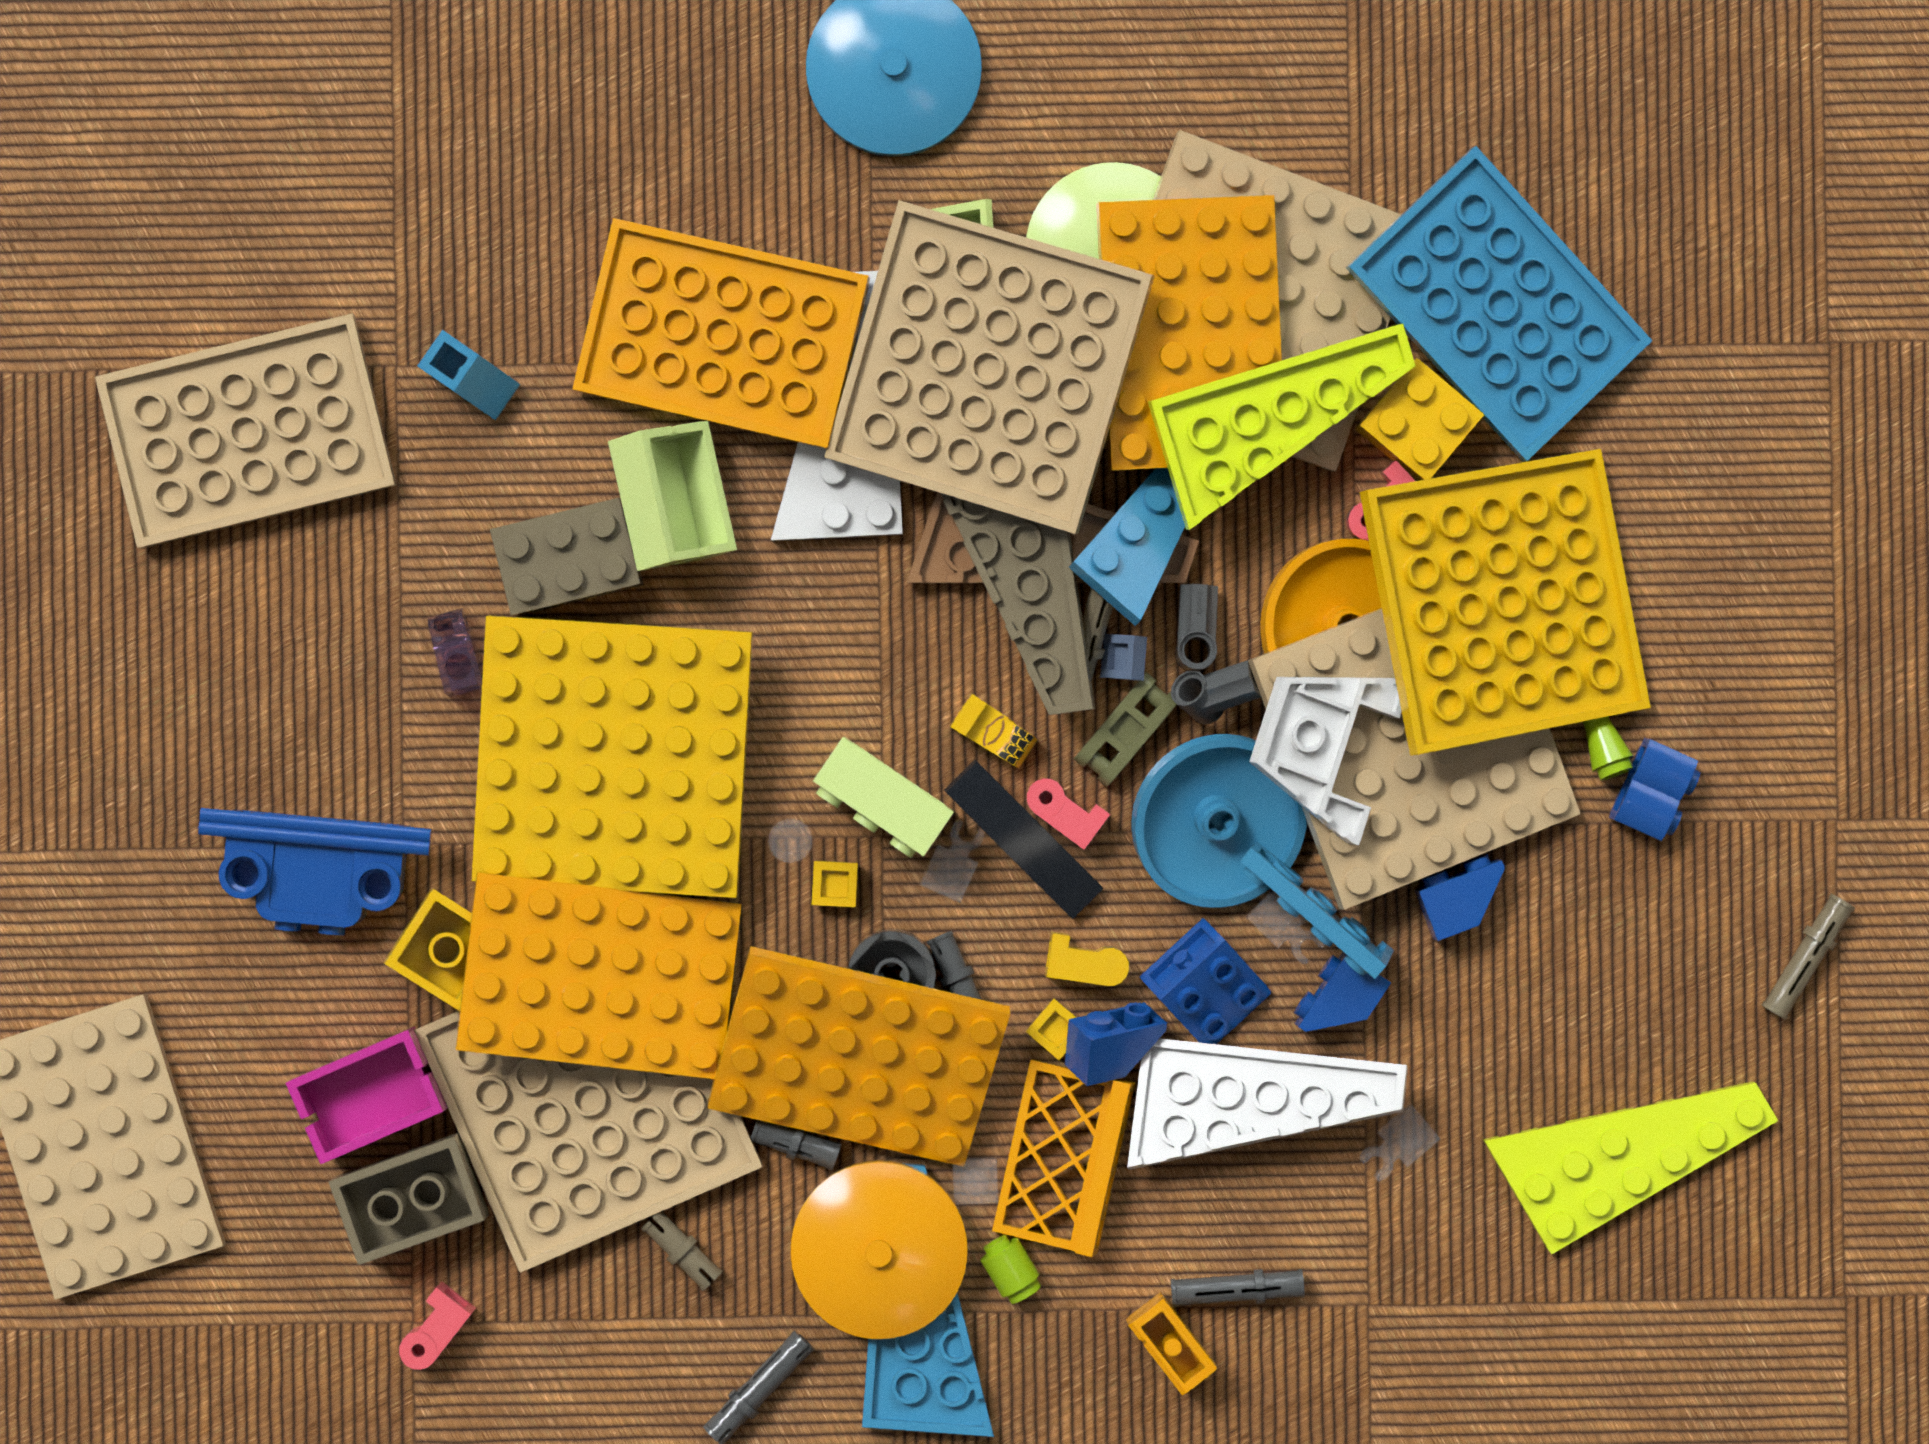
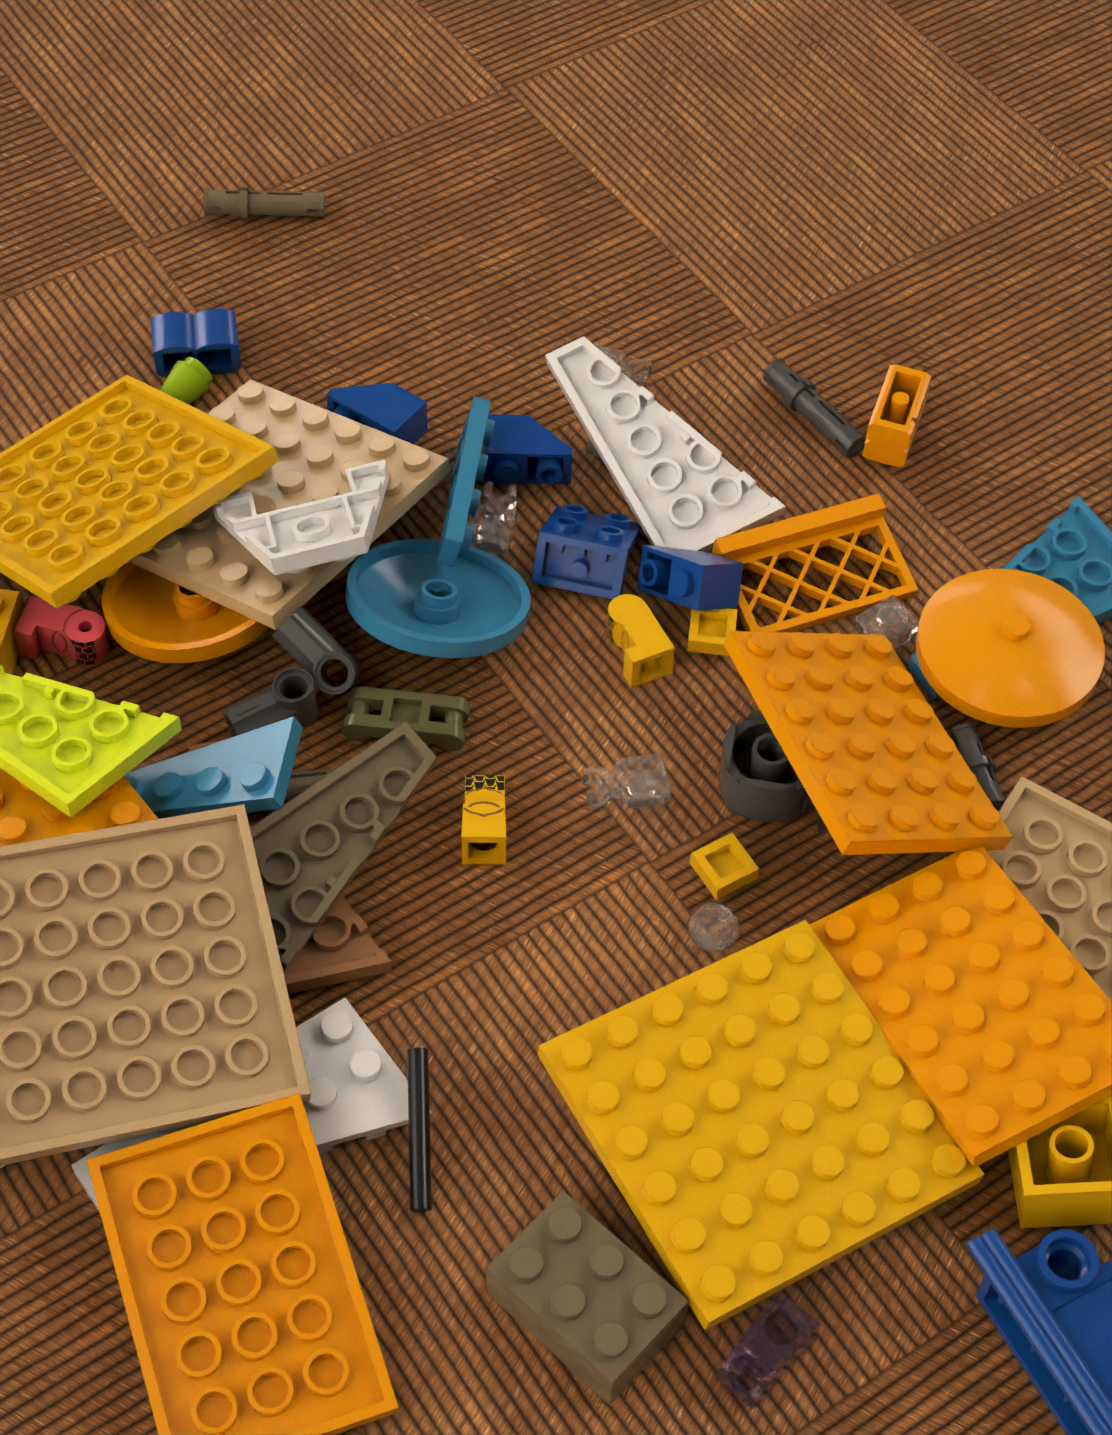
camera: 120 degrees left, 35 degrees down
yellowish green piece [608,421,737,571] -> none
yellowish green piece [813,737,954,858] -> none
dark grey pin [927,930,982,1000] -> none
black slope [944,759,1104,919] -> none
lime brick [980,1235,1041,1304] -> none
coral leg [1027,778,1110,849] -> none
sand blue plate [1100,634,1147,681] -> none
neon yellow wing [1482,1081,1778,1255] -> none
none -> black bar [407,1047,432,1212]

